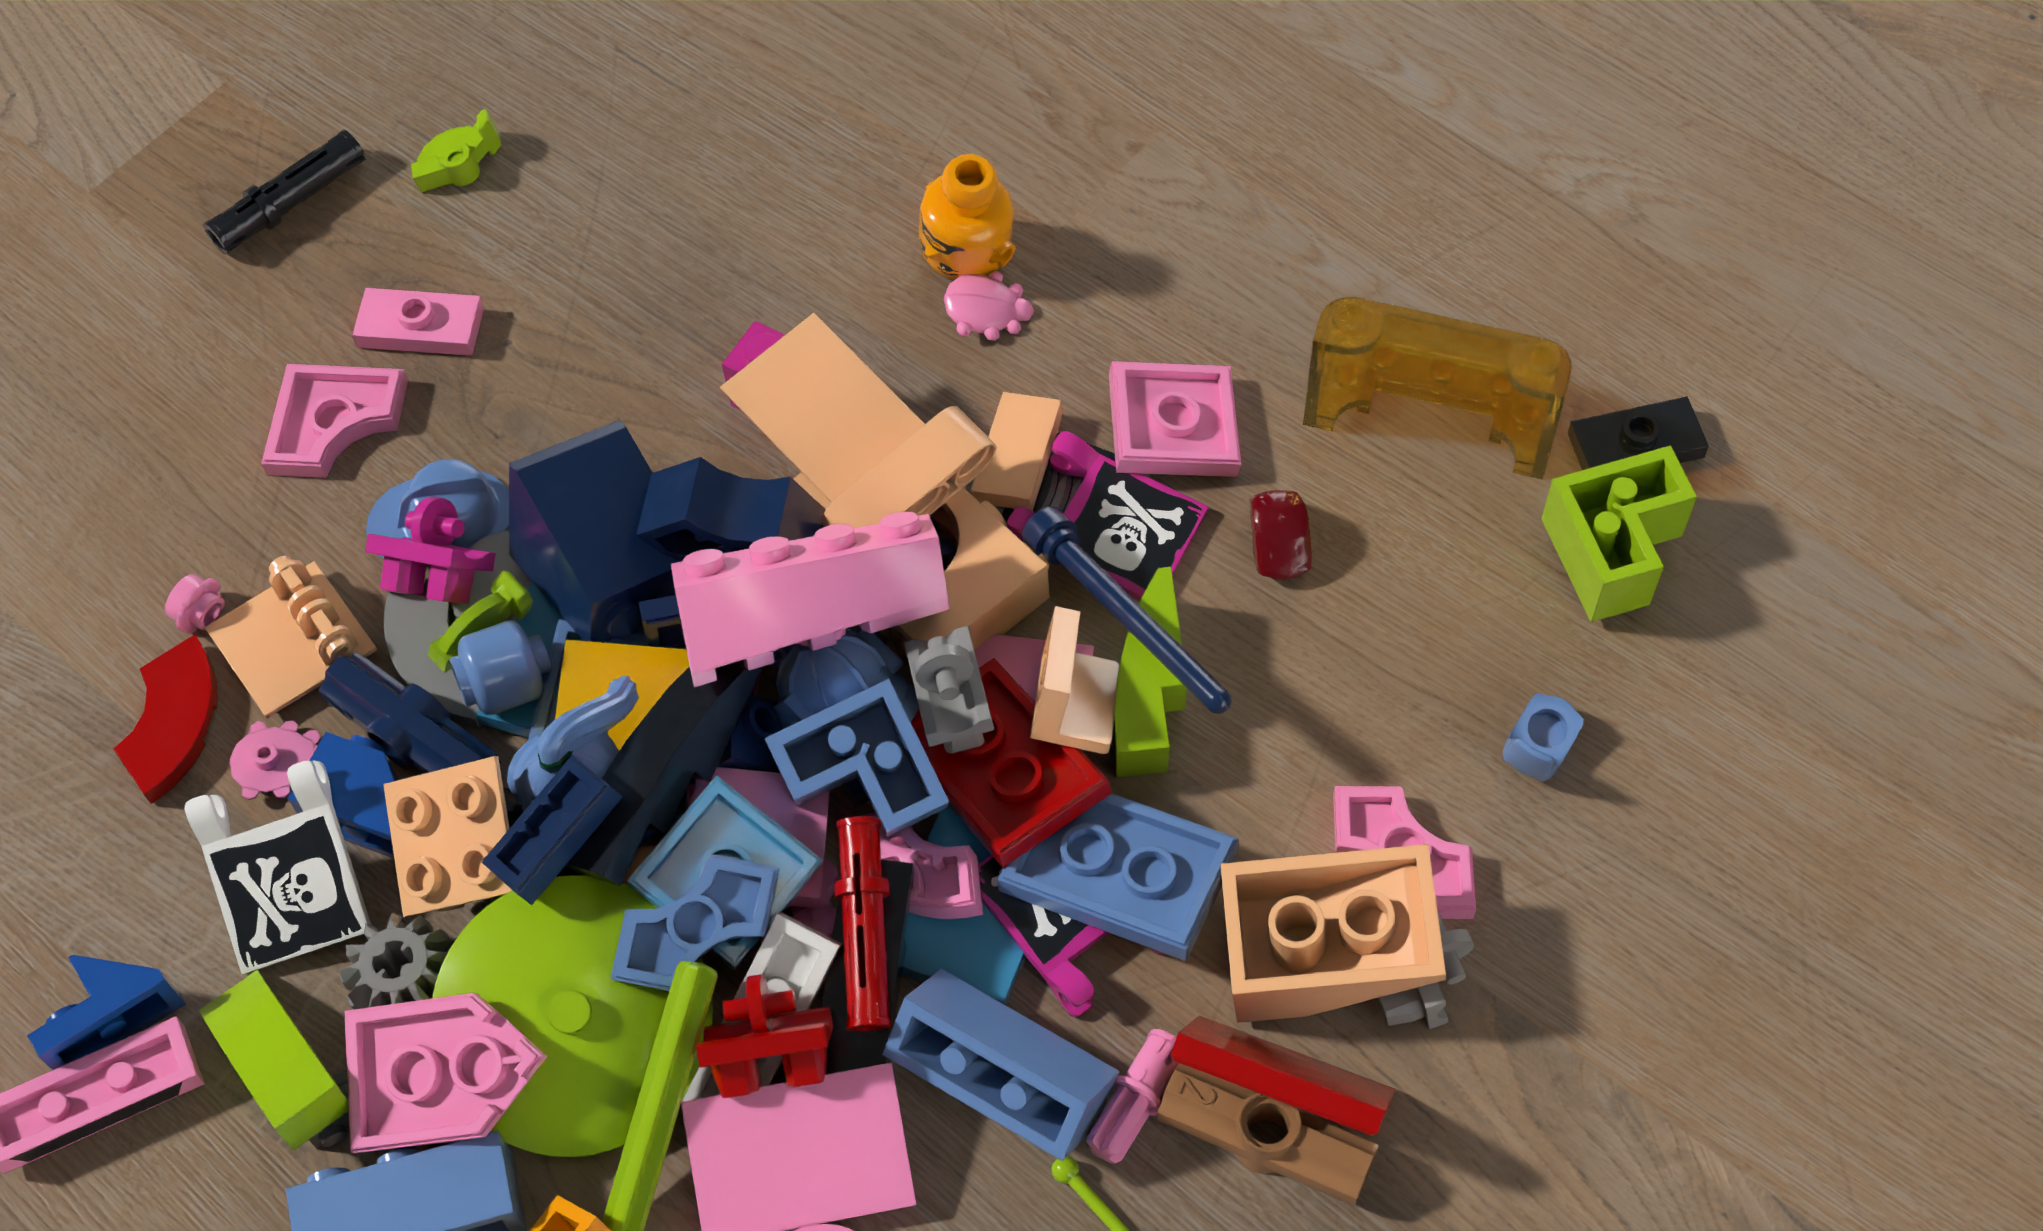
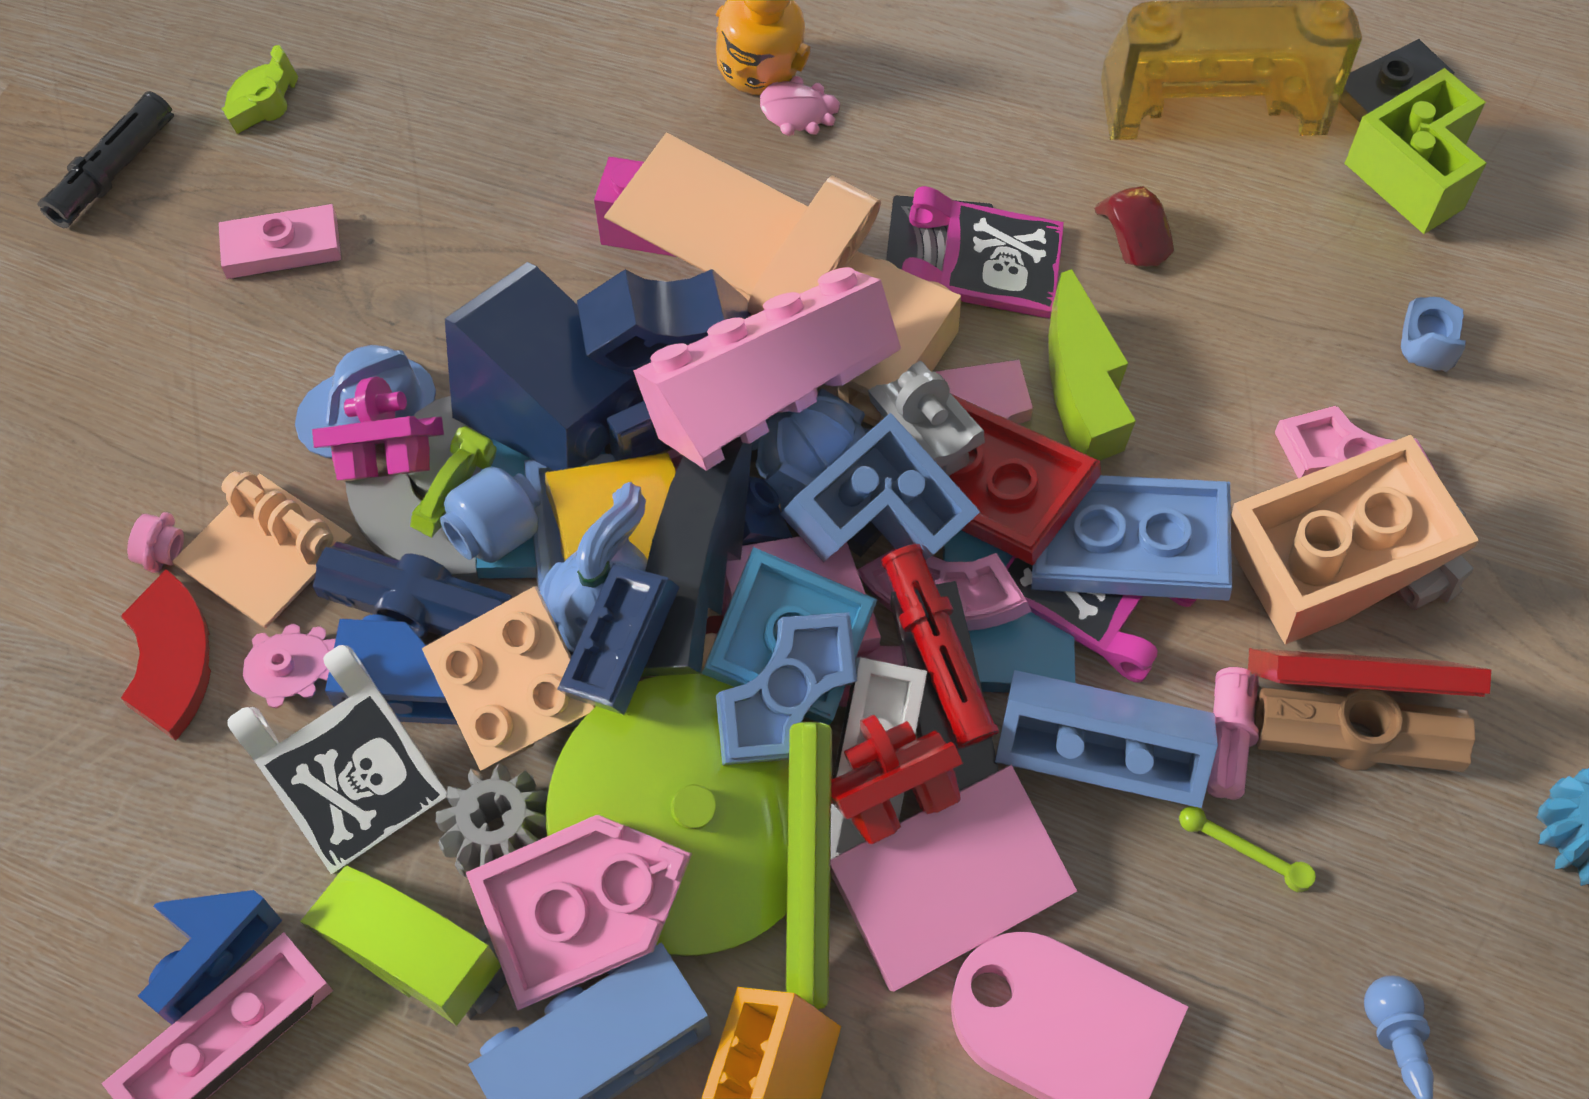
camera: 20 degrees left, 0 degrees up
bright pink tile [261,364,409,478] -> none
light nougat tile [970,392,1064,511] -> none
dark blue piece [1022,507,1232,714] -> none
light nougat panel [1030,606,1119,754] -> none
bright pink tile [1109,361,1242,477] -> none

